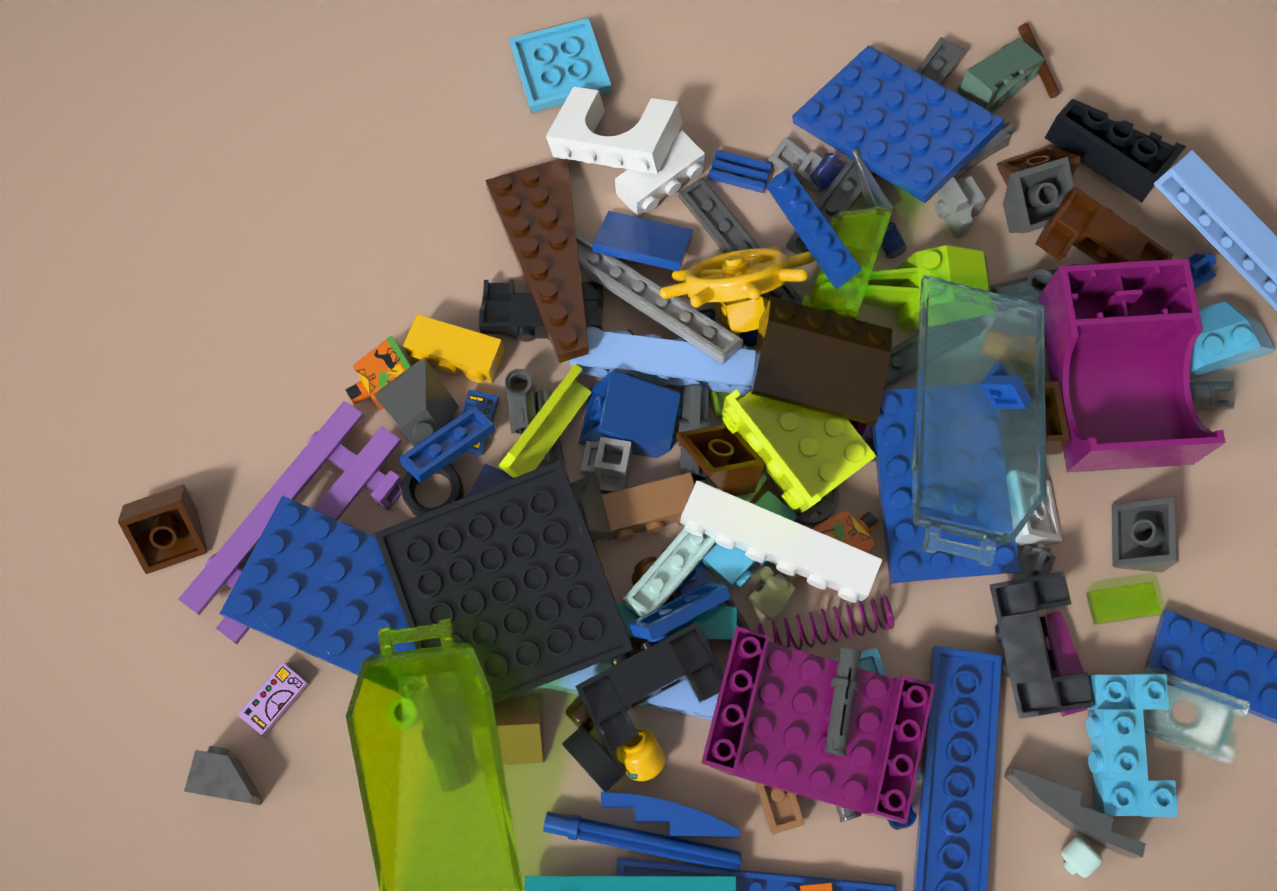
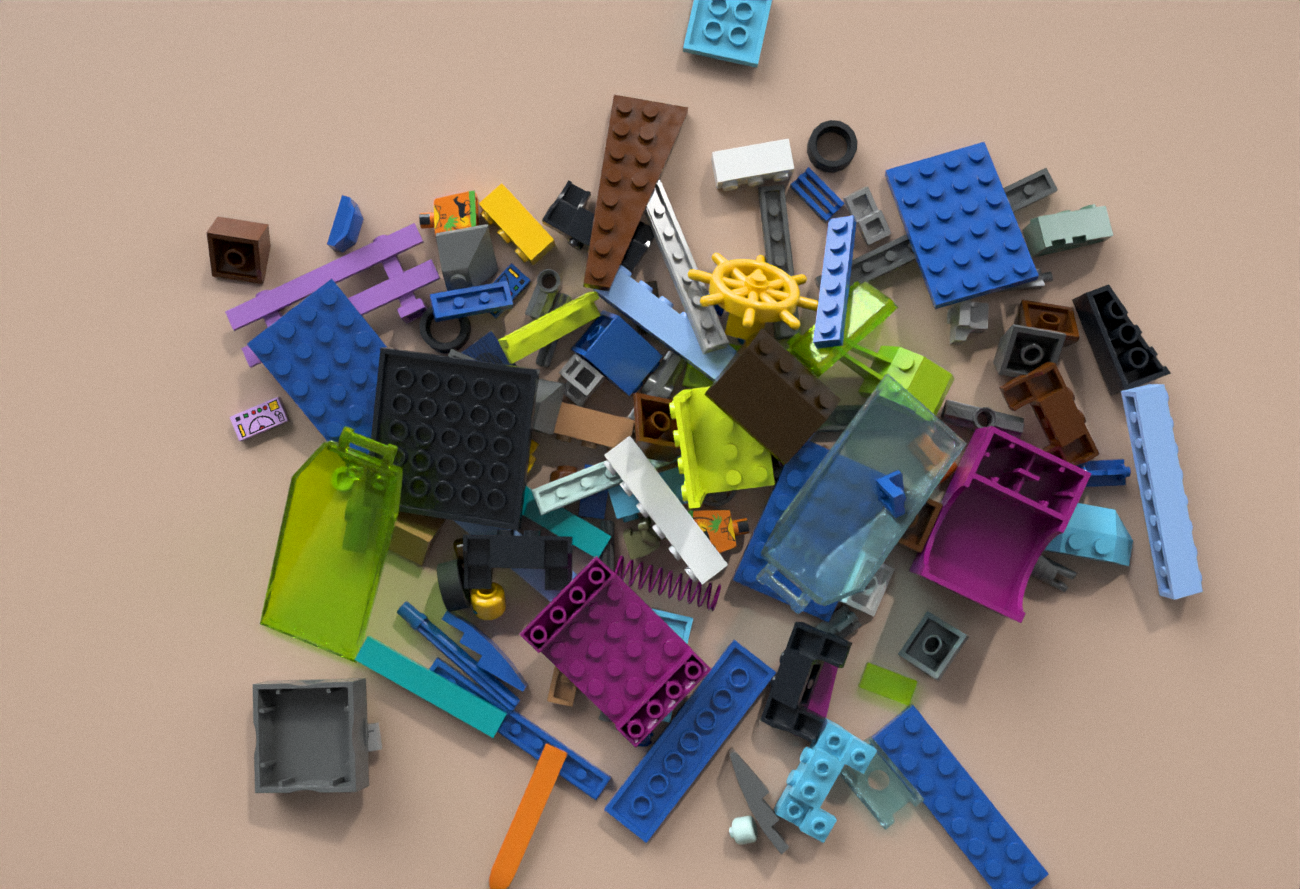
camera: 25 degrees right, 15 degrees up
flat silver slope [184,746,262,805] -> none
white arch [546,87,683,174] -> none
blue tile [592,211,693,271] -> none
blue plate [629,582,731,642] -> none
clear blue piece [810,153,844,189] -> none
dark grey pin [824,648,861,756] -> none
flat silver piece [852,149,894,227] -> none
clear blue piece [875,222,907,258] -> none
reddish brown bar [1018,23,1061,98] -> none
none -> blue slope [327,195,364,253]
none -> black tyre [807,120,858,173]

